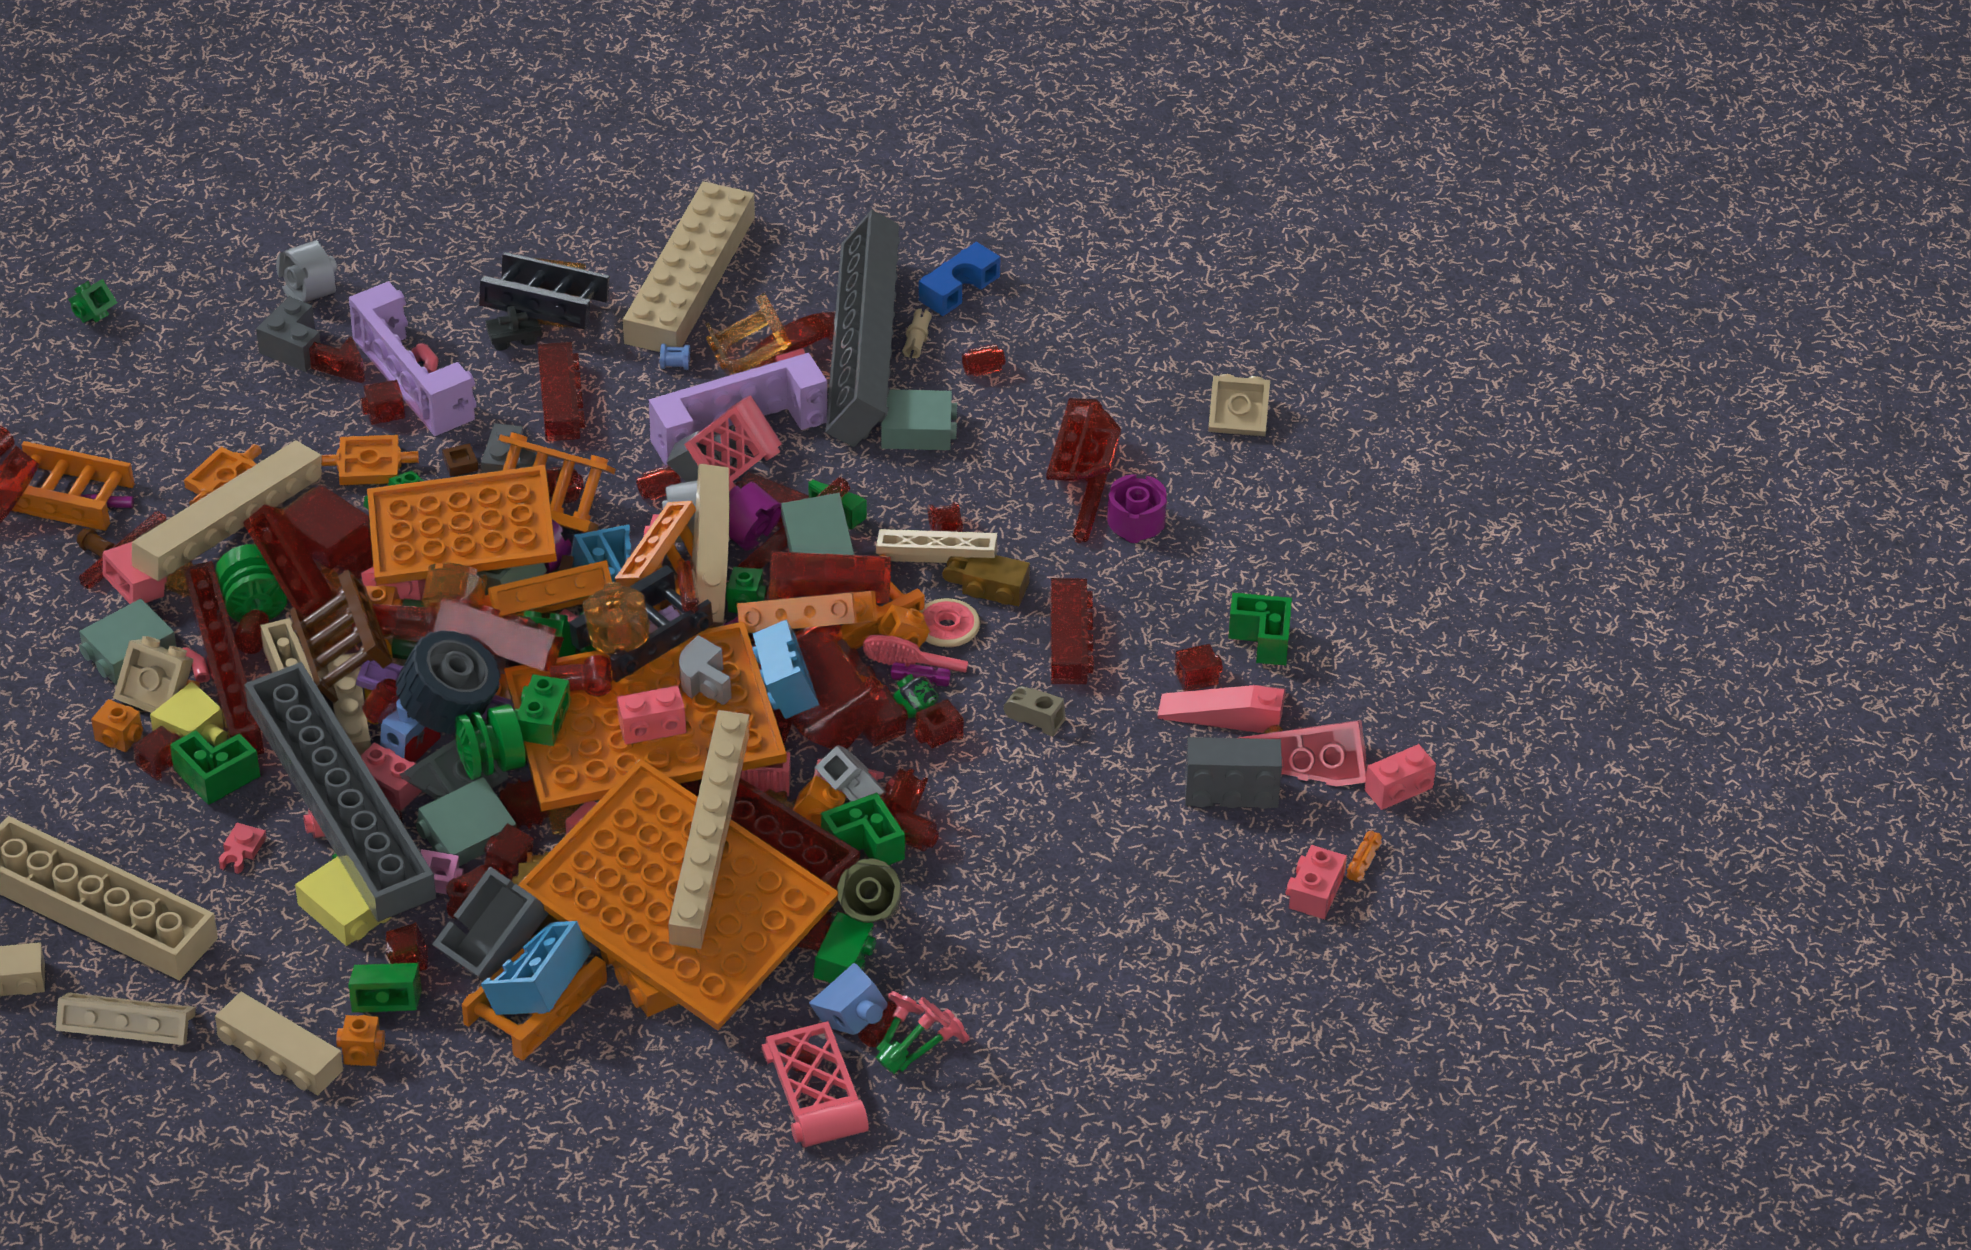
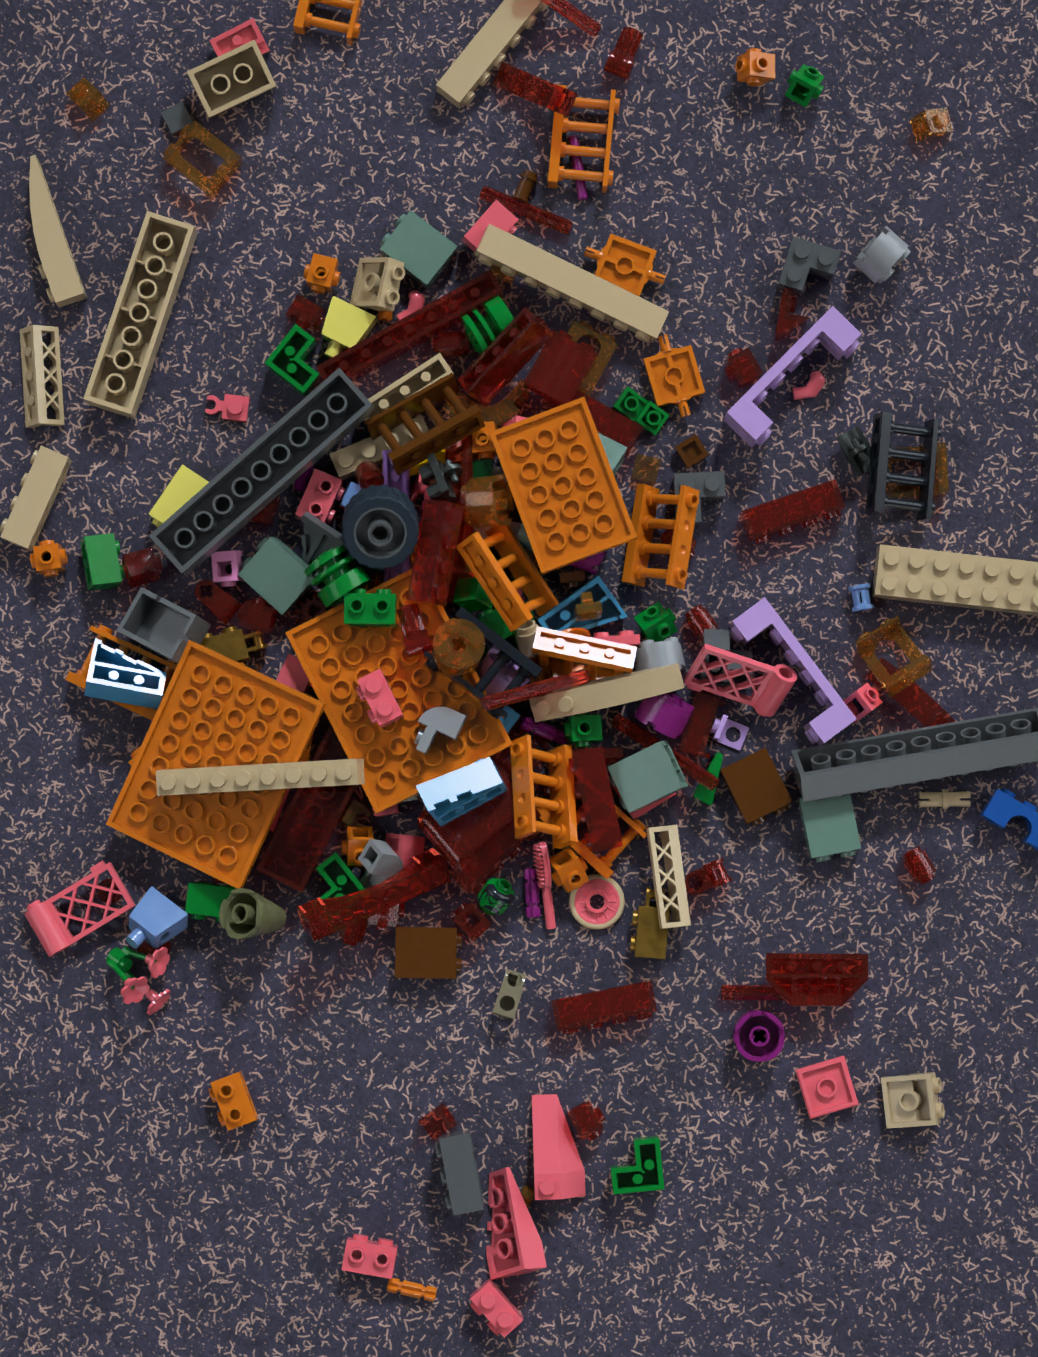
camera: 80 degrees right, 40 degrees up
none -> orange brick [208,1071,259,1131]
none -> clear red arch [297,848,451,941]
none -> reddish brown brick [395,927,462,979]
none -> pearl dark grey hips [418,453,463,503]
none -> clear red panel [418,1102,458,1139]
none -> clear orange tile [574,592,602,622]
none -> green brick [633,601,678,642]
none -> lavender bracket [710,714,749,751]
none -> reddish brown brick [720,747,793,826]
none -> orange brick [735,48,775,86]
none -> coral plate [795,1055,859,1119]
none -> clear orange bracket [910,107,954,142]

